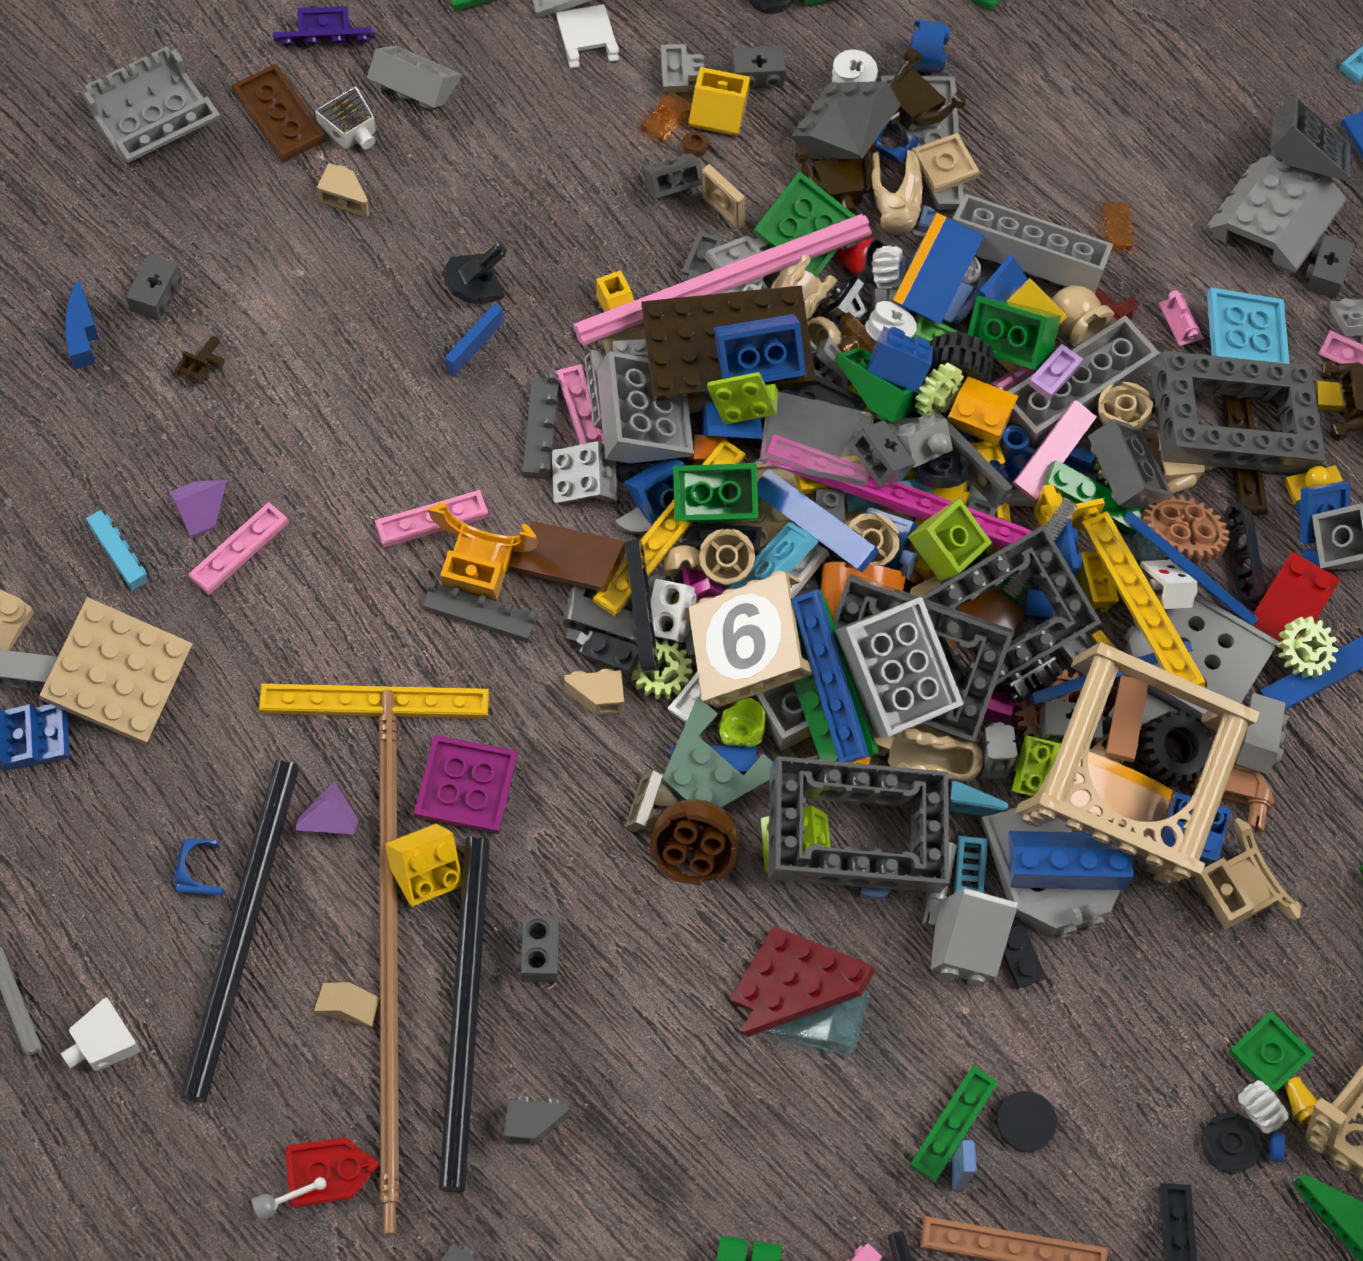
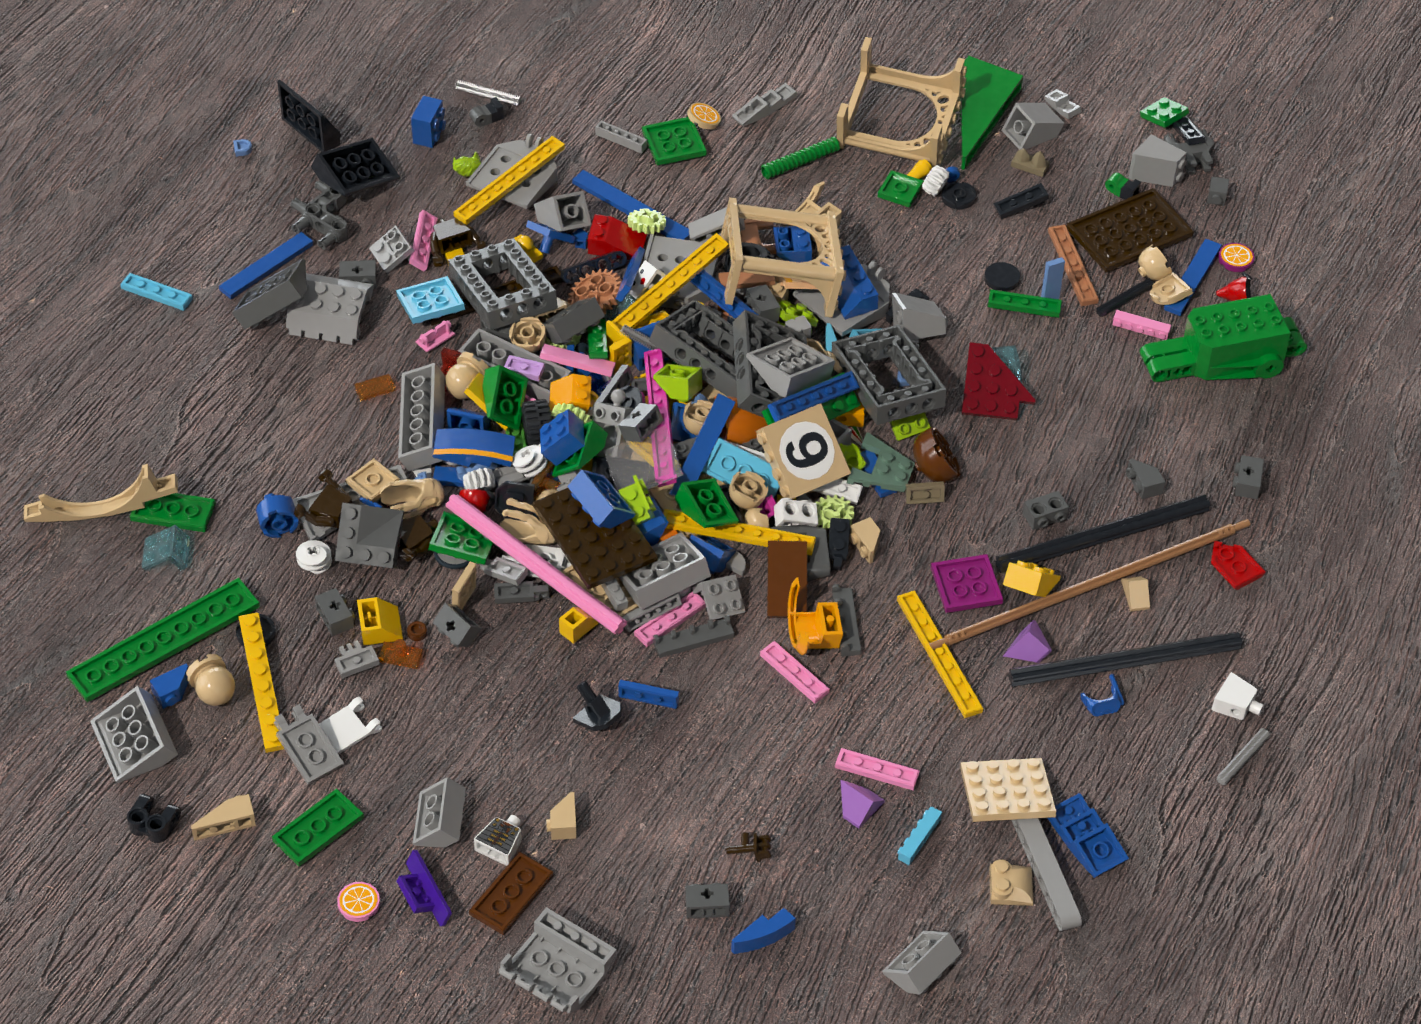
camera: 110 degrees left, 15 degrees down
hinge [252,1177,326,1222] -> none
black beam [626,539,659,673] -> none

